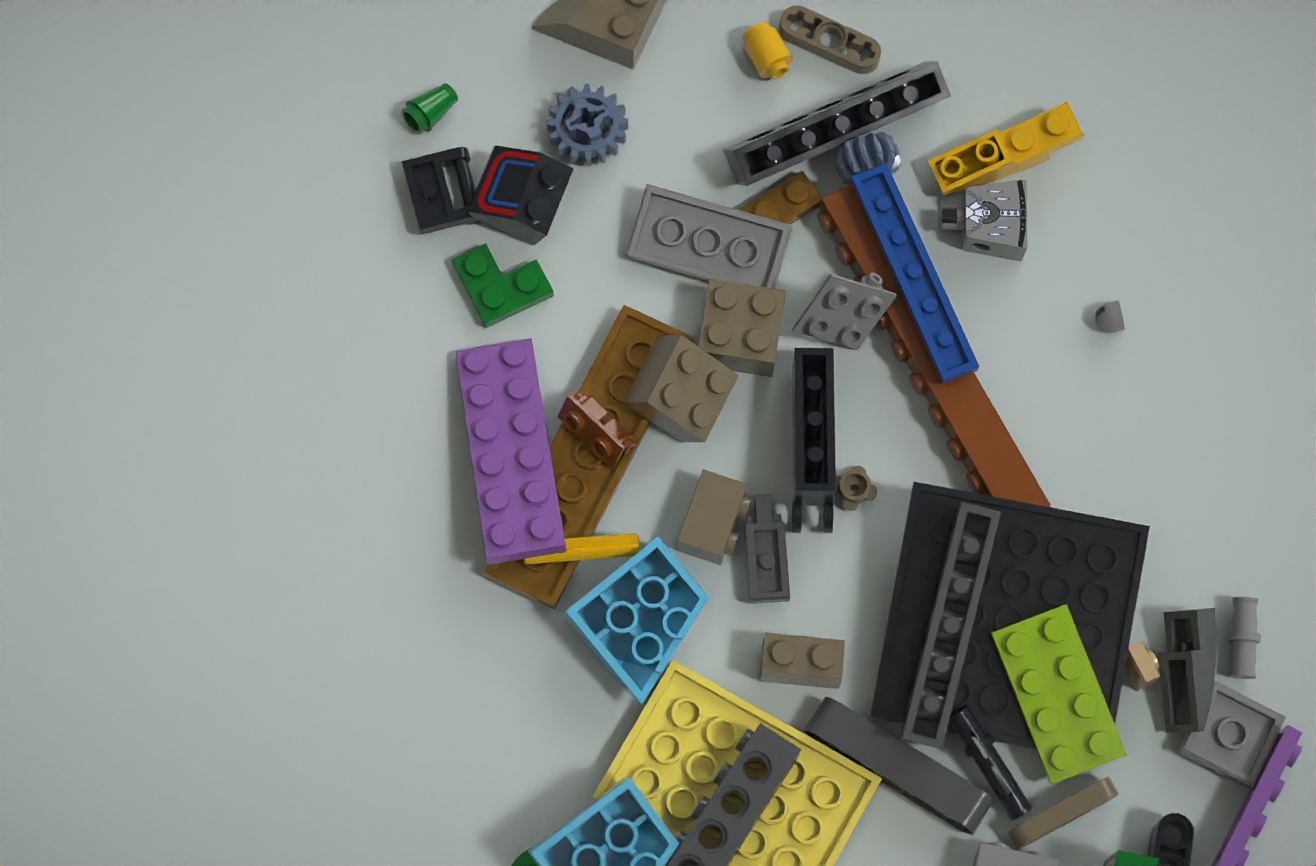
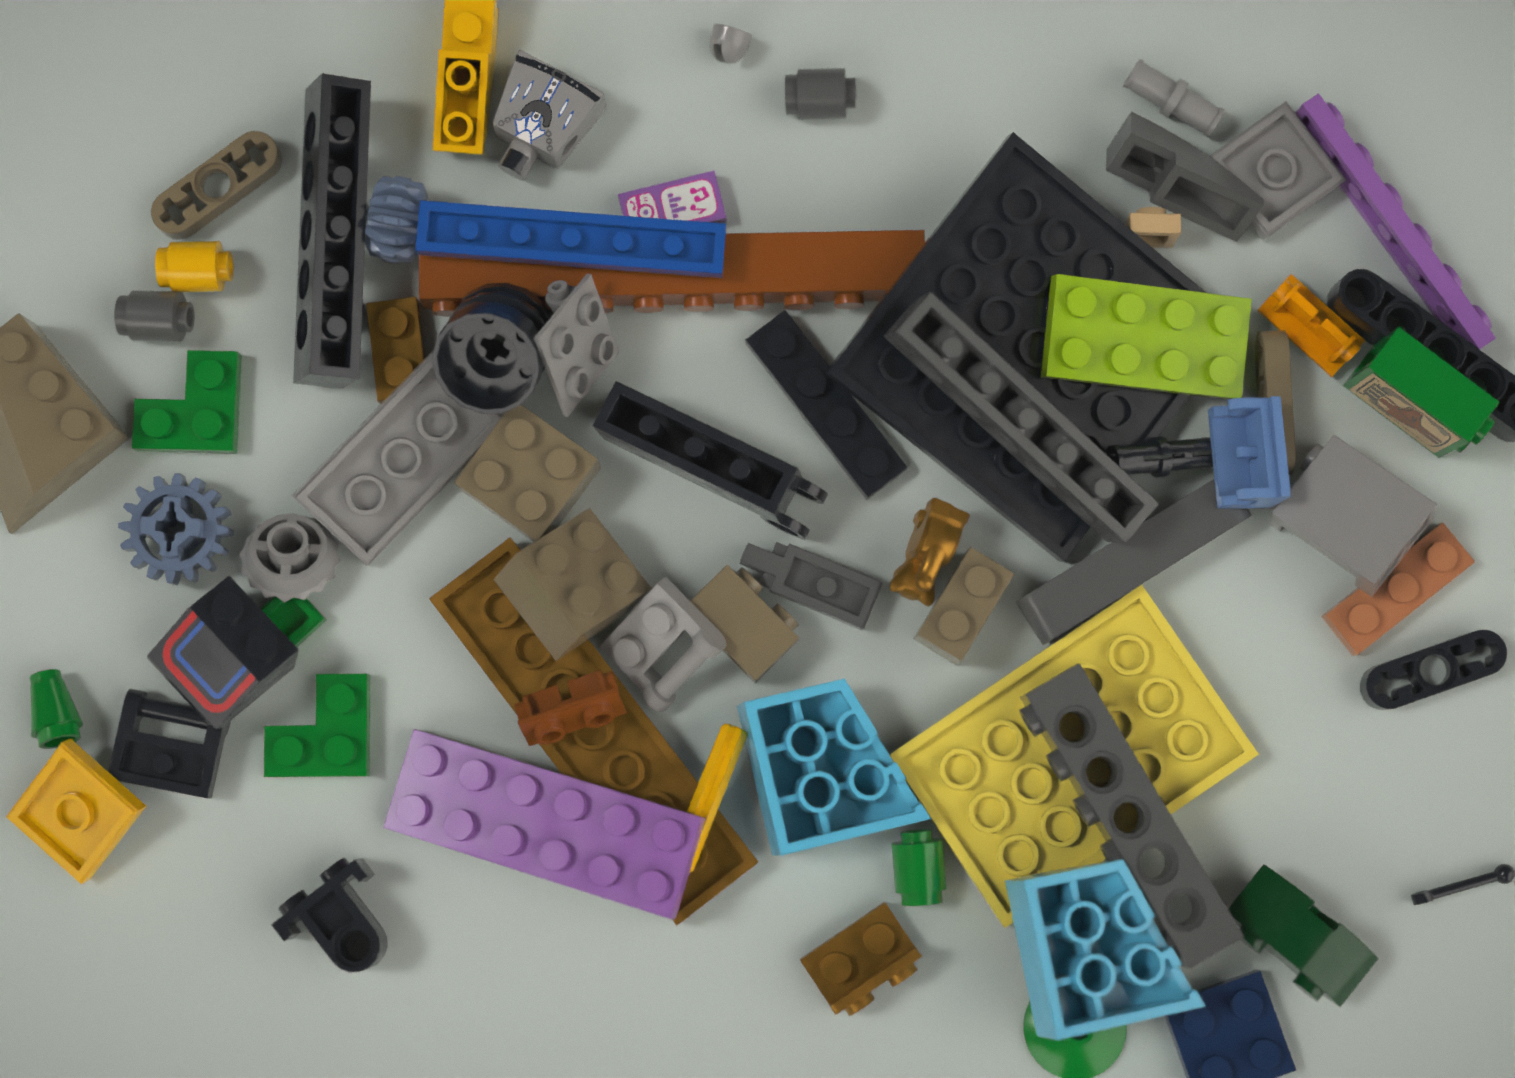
camera: 65 degrees left, 10 degrees up
dark tan plate [836,466,877,511] -> none
none -> yellow plate [6,738,146,885]
none -> dark grey brick [114,291,195,342]
none -> green plate [132,350,242,454]
none -> light grey piece [239,513,341,602]
none -> green tile [261,596,327,647]
none -> black pin [271,857,388,973]
none -> black wheel [432,282,552,414]
none -> light grey plate [600,577,726,712]
none -> tile [618,171,727,223]
none -> black plate [745,310,908,500]
none -> dark grey brick [785,68,856,120]
none -> pearl gold bracket [800,902,922,1016]
none -> pearl gold animal [889,498,970,607]
none -> green brick [891,829,947,906]
none -> medium blue hinge [1208,396,1291,509]
none -> light orange hinge [1257,274,1365,377]

